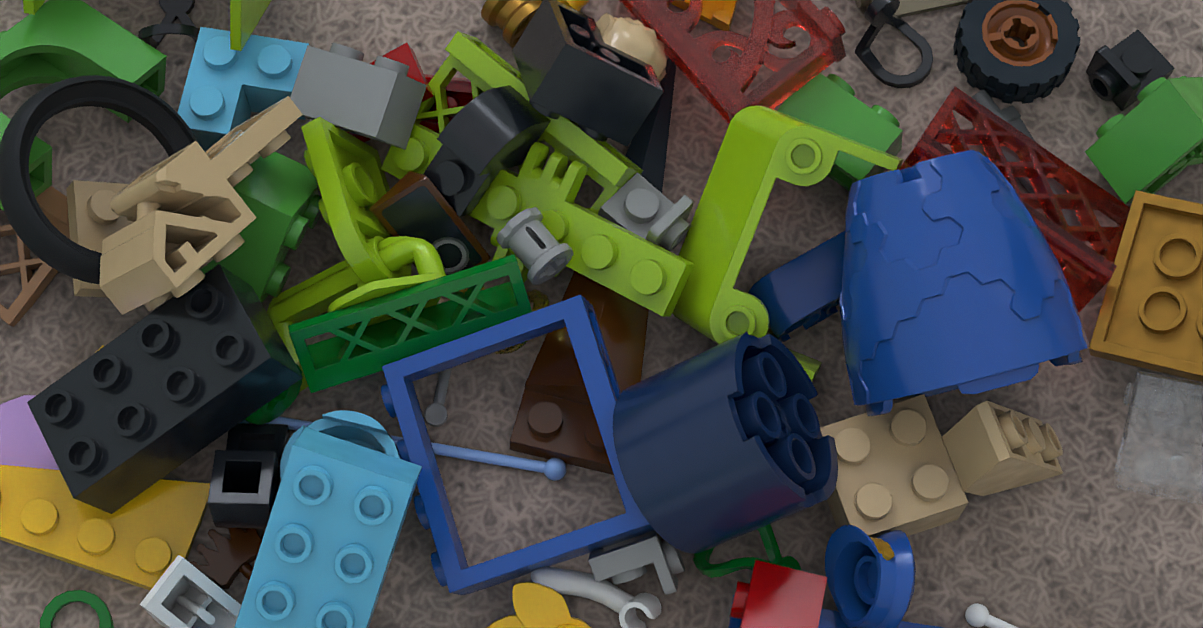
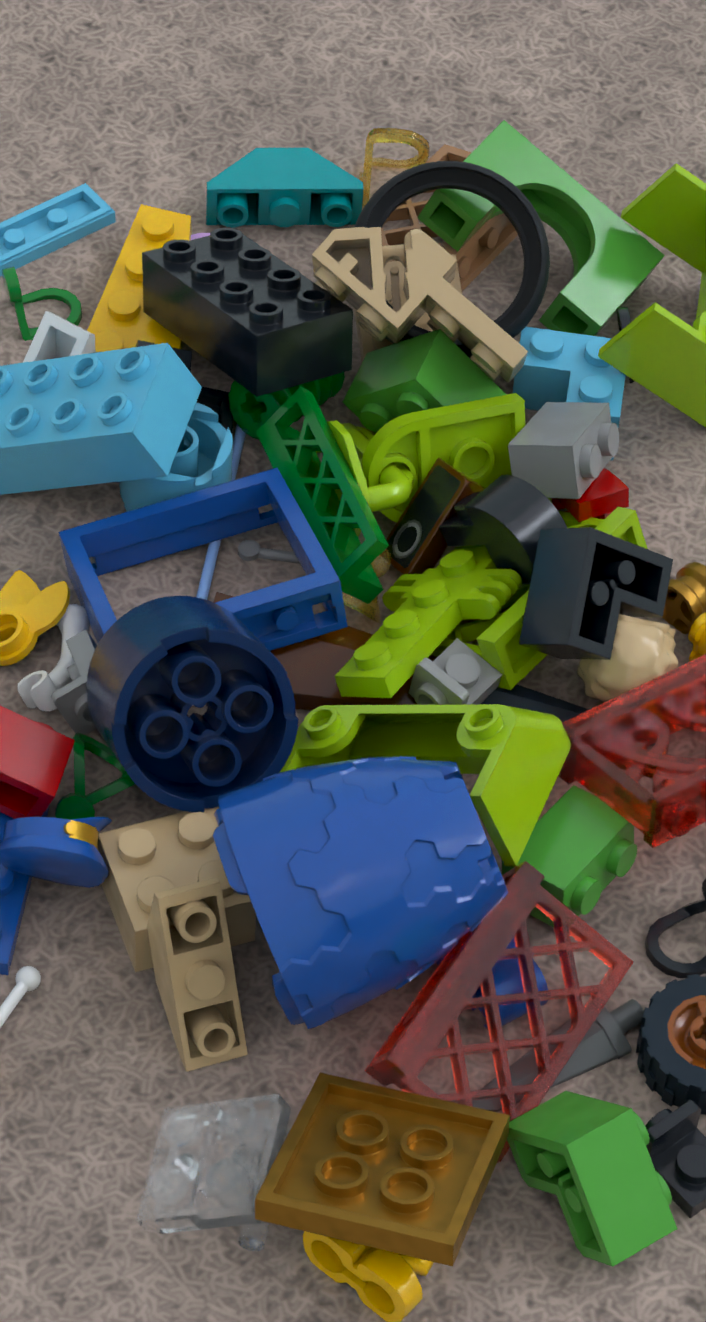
camera: 85 degrees right, 20 degrees down
light grey bush [496,207,574,285] -> none

